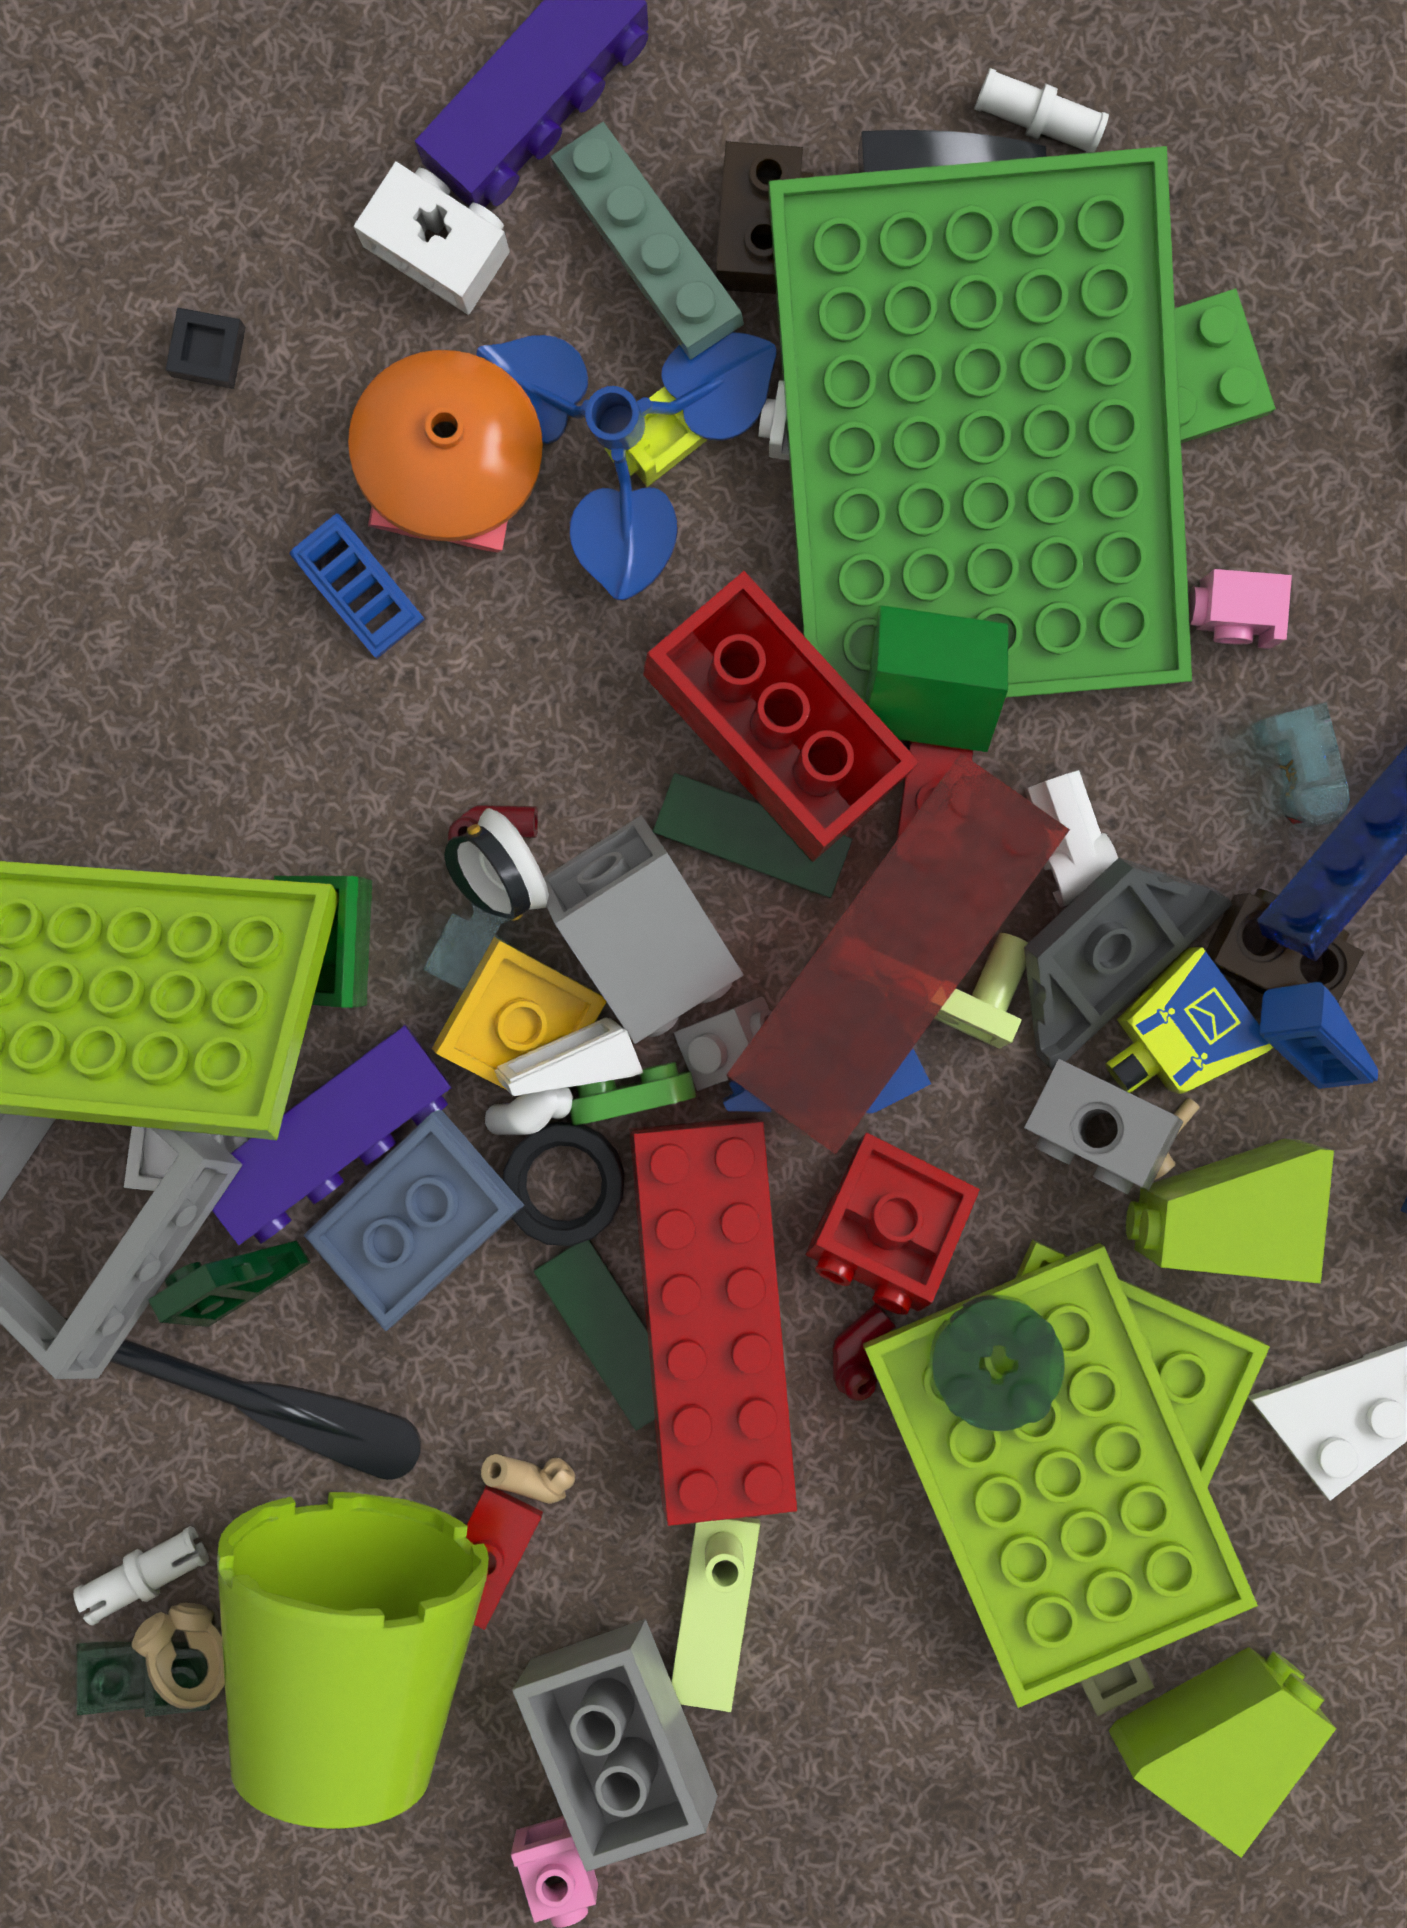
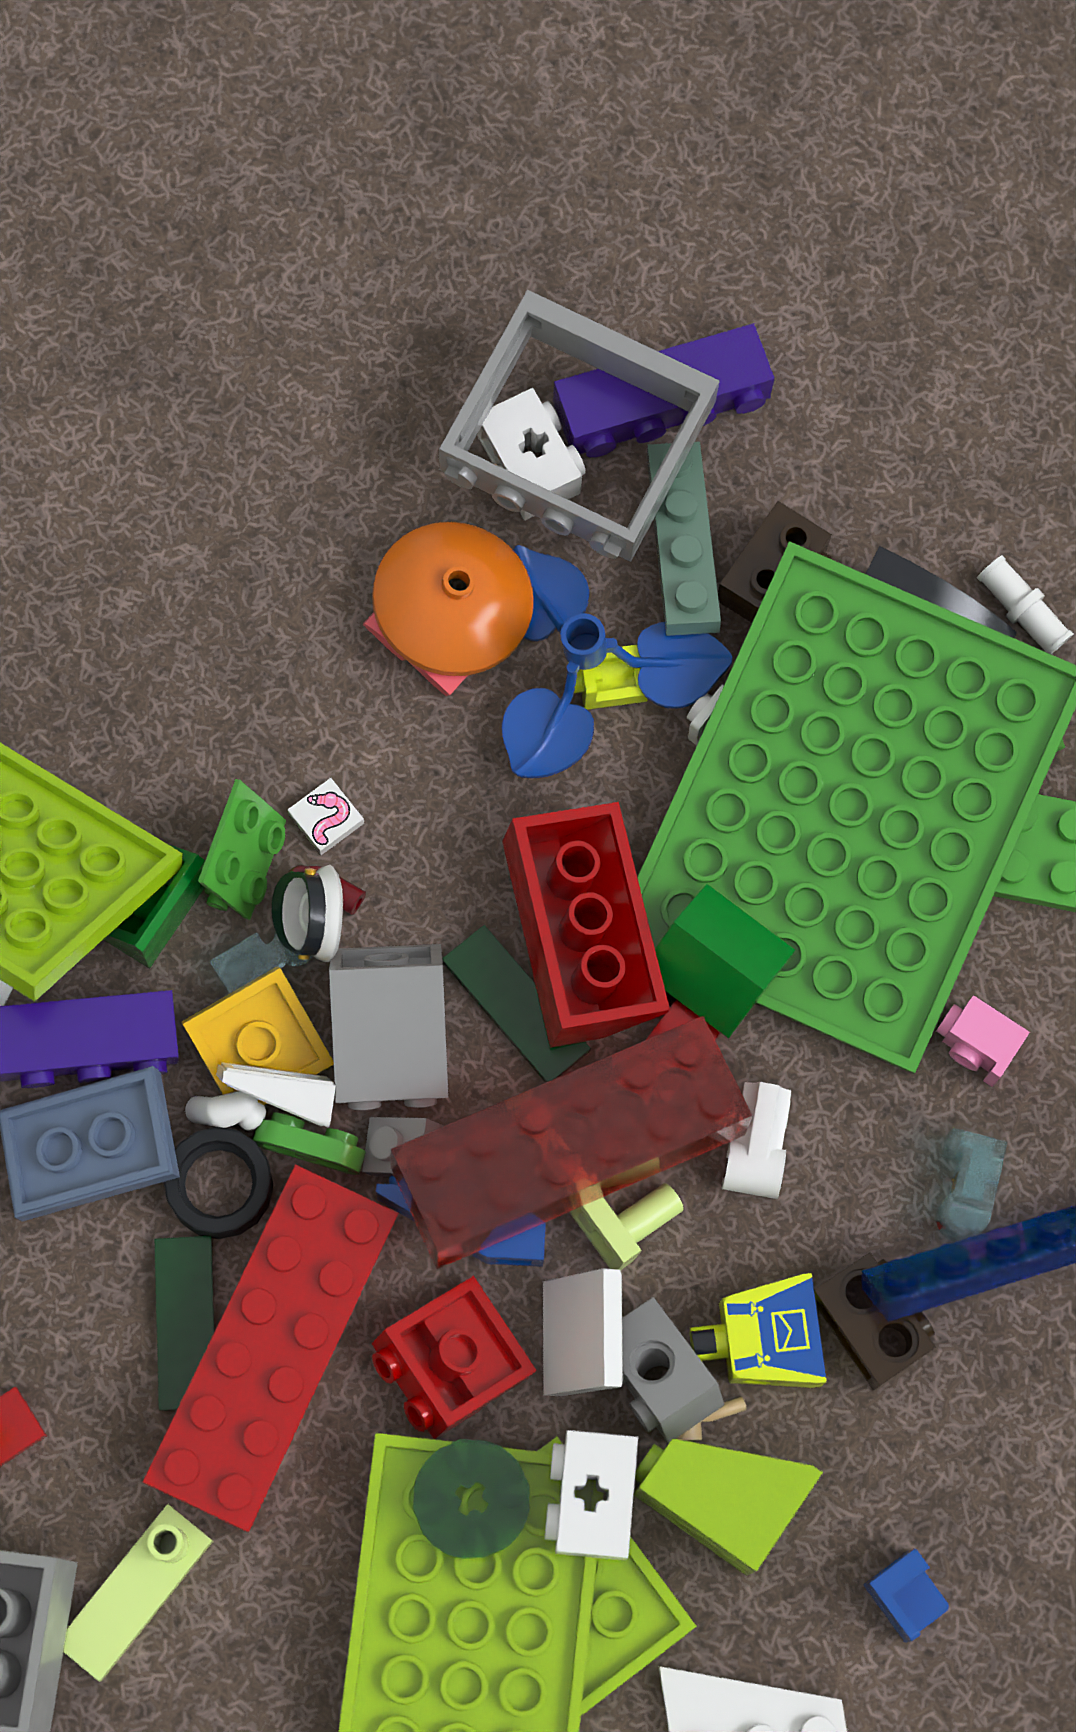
camera: 25 degrees right, 15 degrees down
black plate [166,307,246,389] -> none
blue slope [289,514,425,659] -> none
tan arm [481,1454,575,1504] -> none
dark red arm [833,1303,896,1401] -> none
dark grey wing [1024,857,1233,1071] -> none
blue slope [1259,982,1378,1089] -> none
none -> bright green hinge [198,779,286,920]
none -> white tile [287,778,364,855]
none -> light grey window [439,290,720,562]
none -> white tile [543,1269,623,1396]
none -> white brick [545,1430,638,1561]

